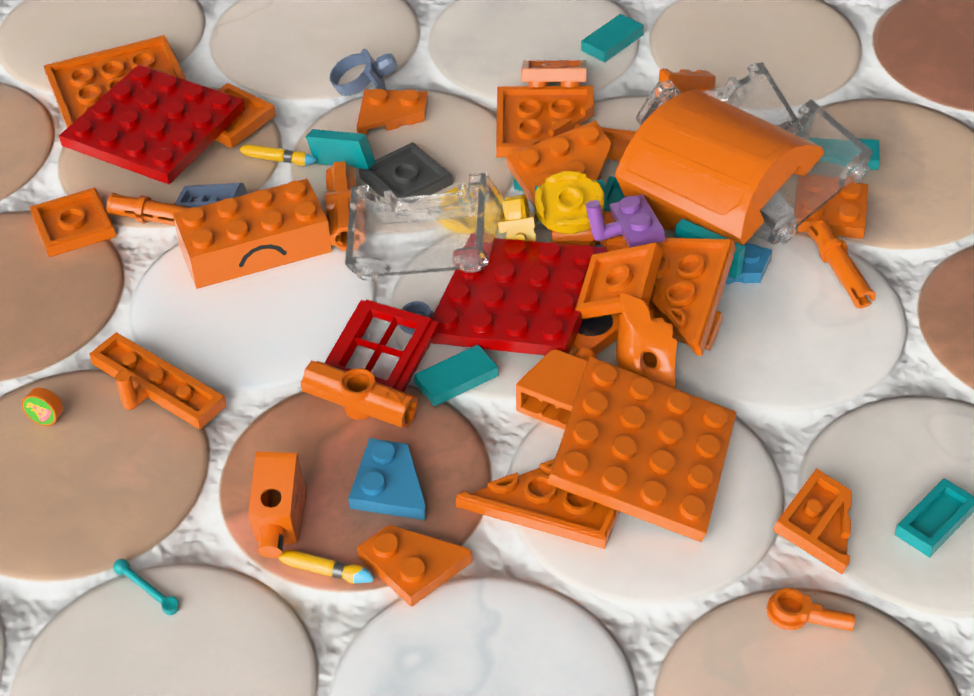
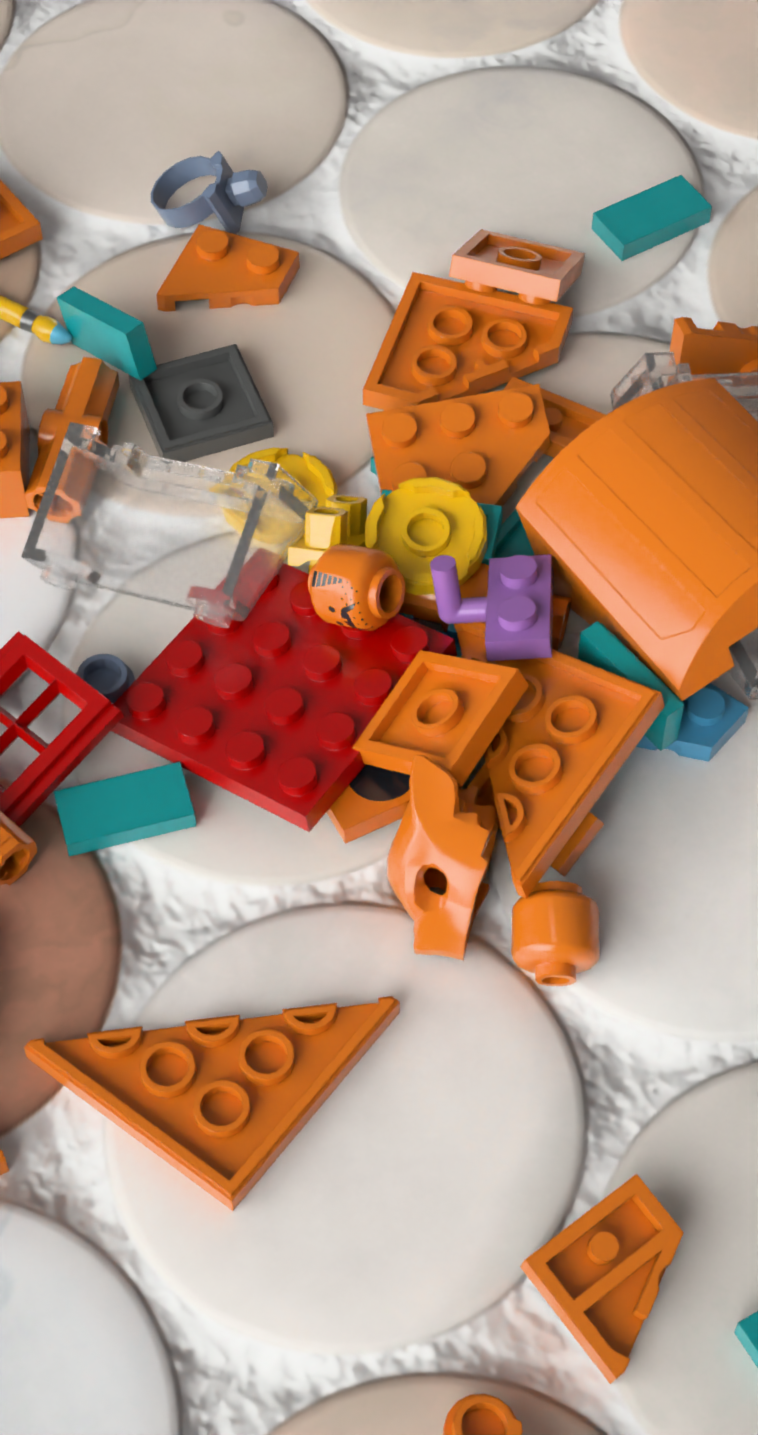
camera: 15 degrees right, 10 degrees up
orange torso [516,347,597,429] -> none
orange plate [547,356,737,542] -> none
none -> orange head [308,543,405,631]
none -> orange head [511,881,600,986]

